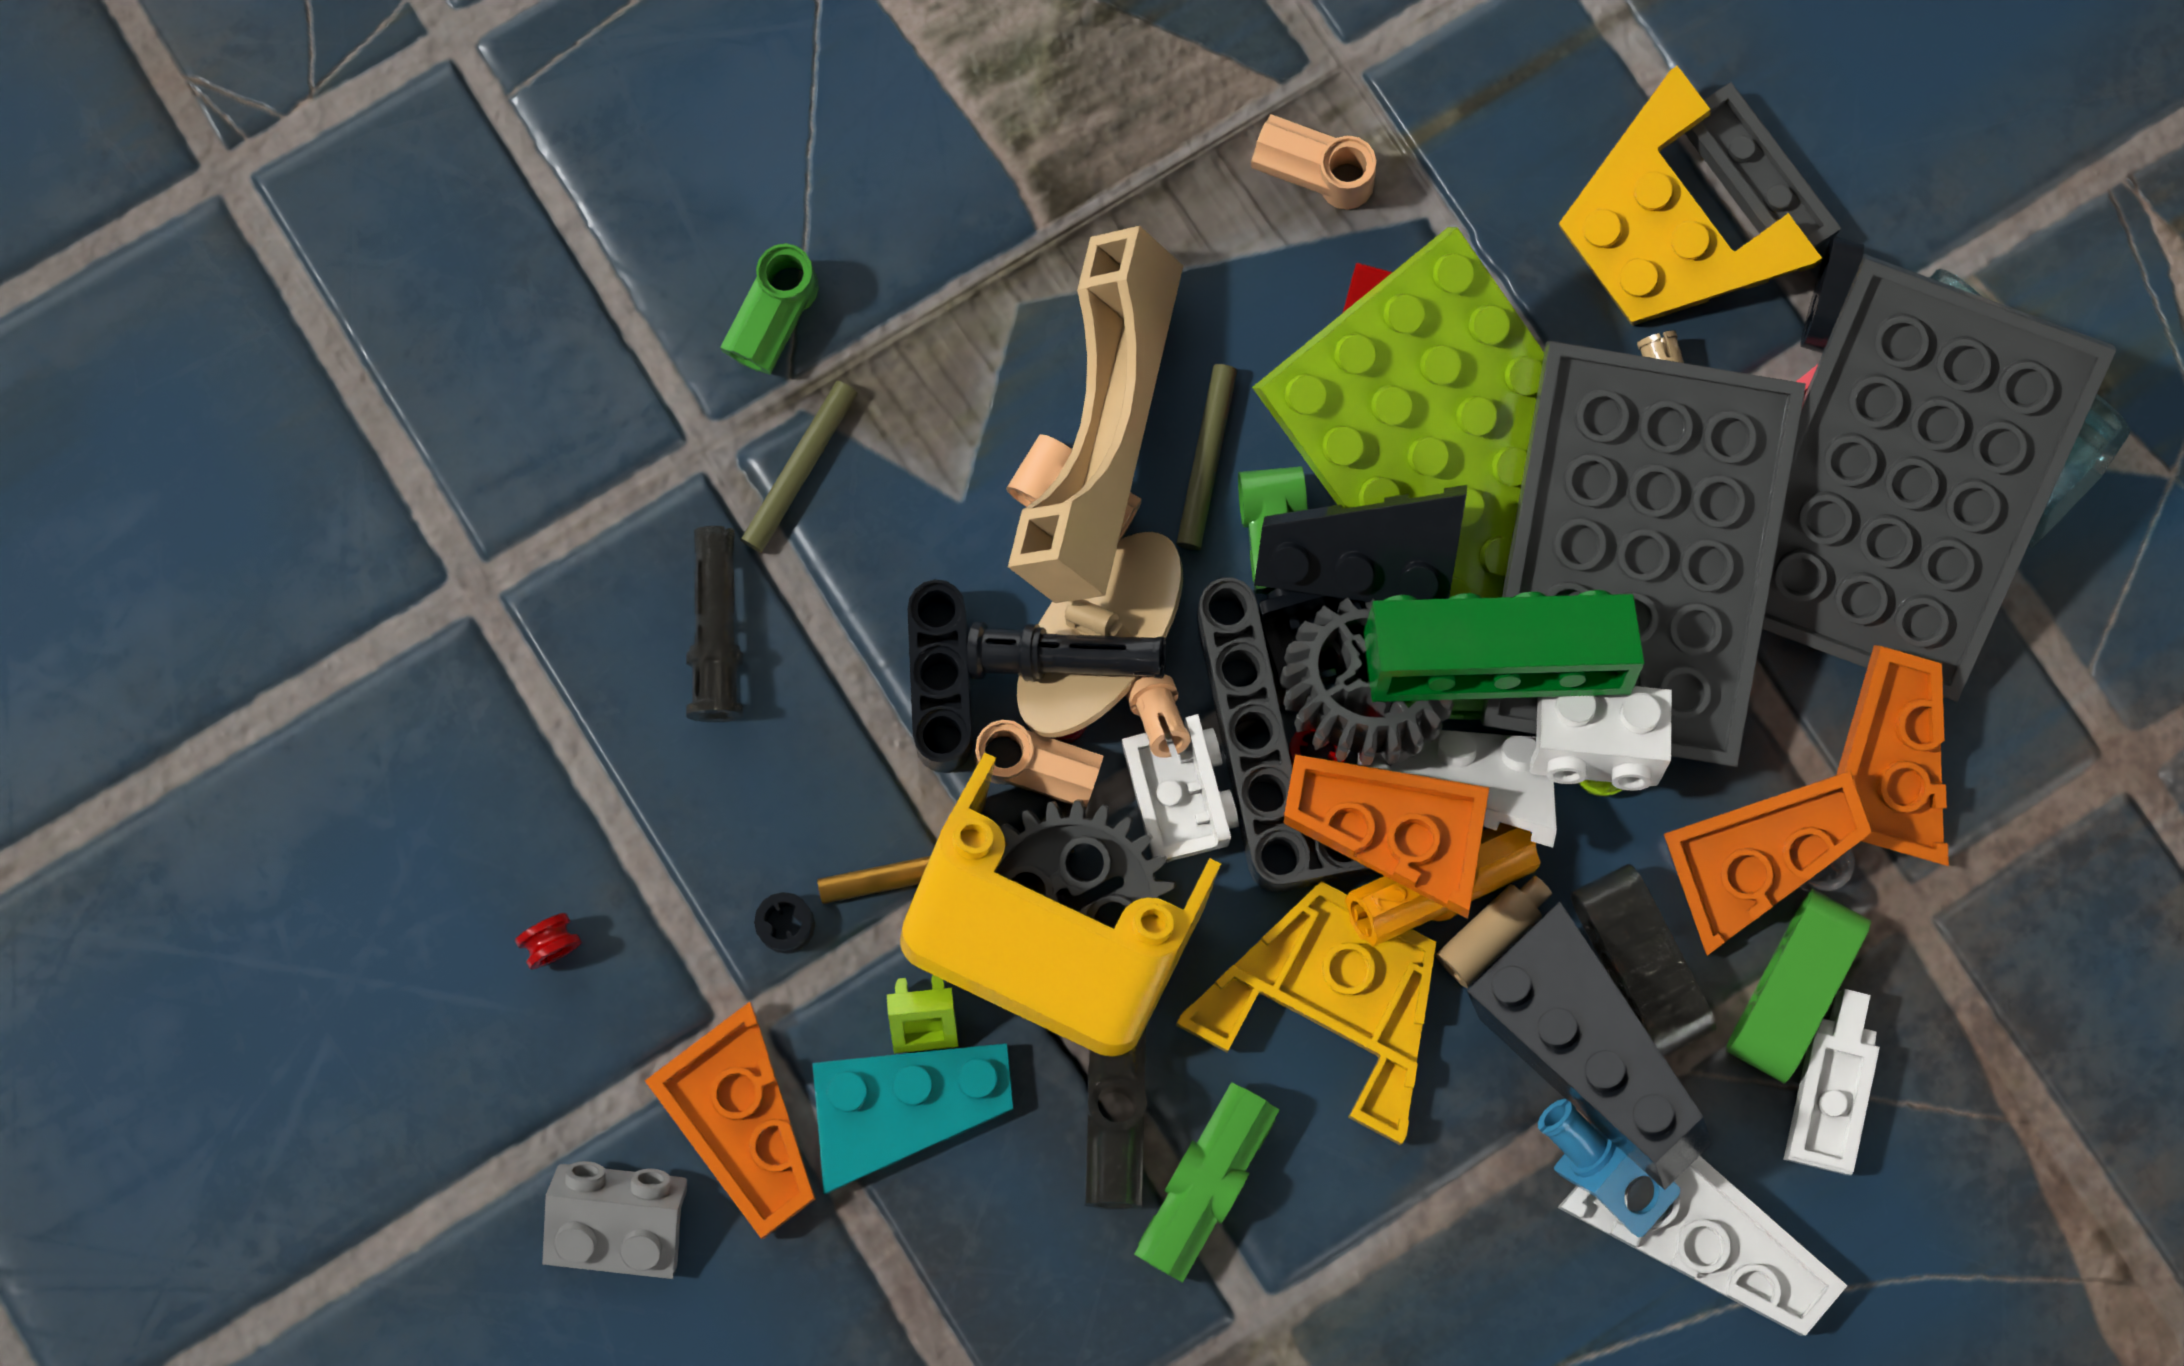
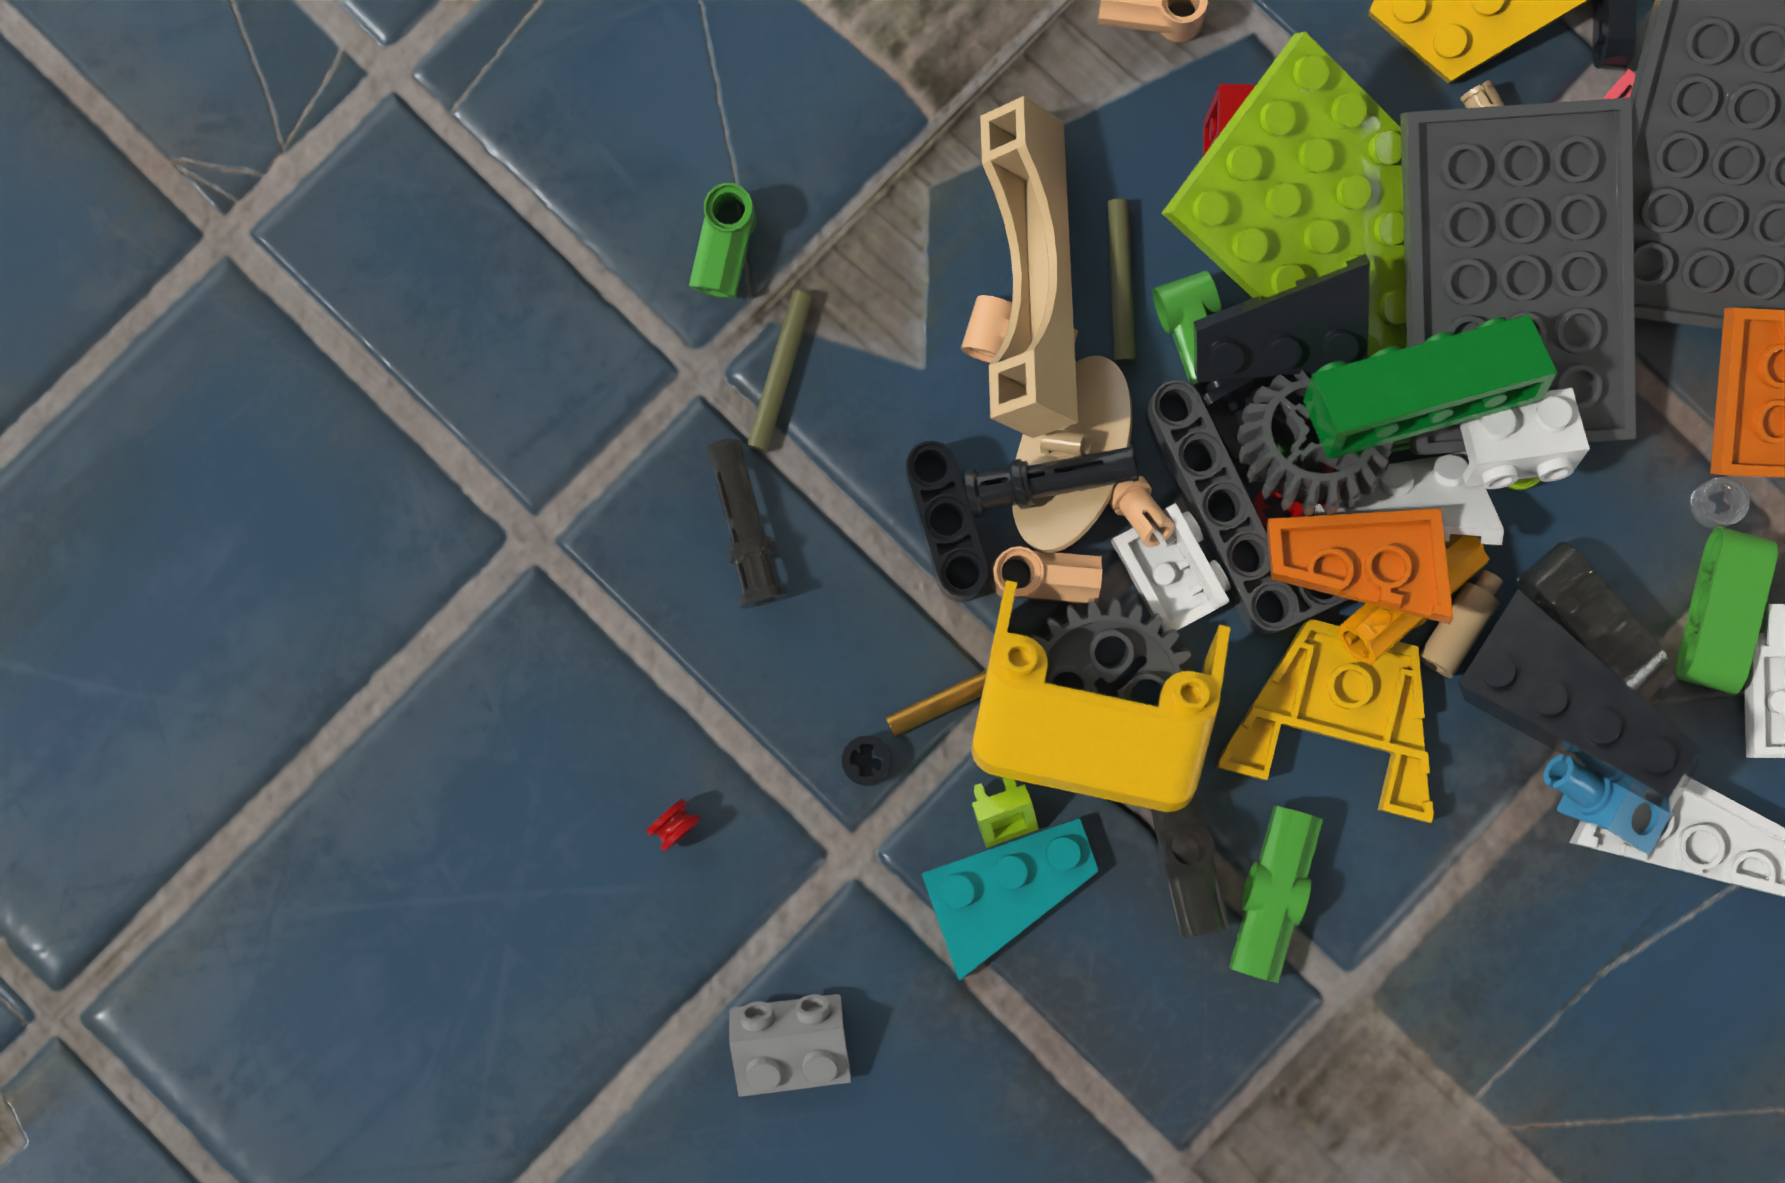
camera: 10 degrees left, 5 degrees up
orange wing [645,1002,816,1239] -> none
orange wing [1664,770,1873,956] -> none

